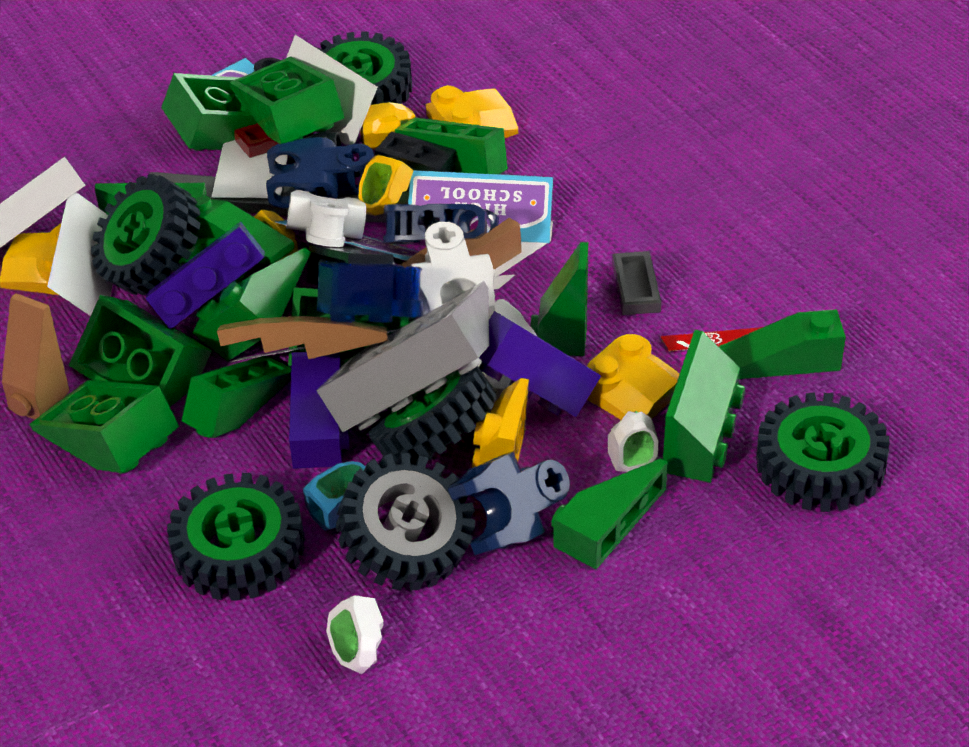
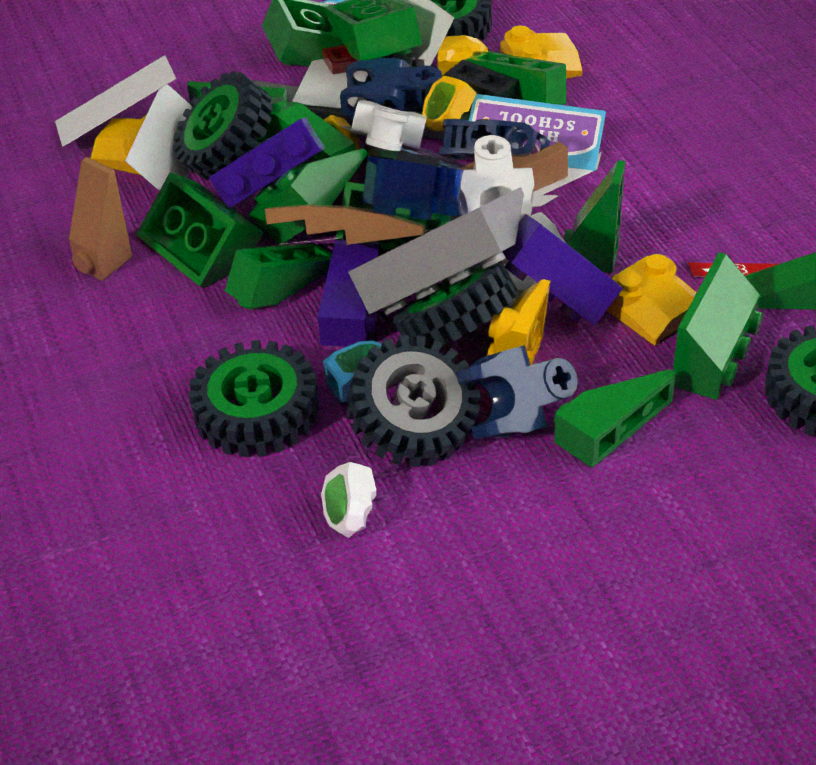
camera: 10 degrees right, 0 degrees up
green slope [29,380,179,474] -> none
white rock [608,411,658,472] -> none
dark grey tile [612,251,661,315] -> none

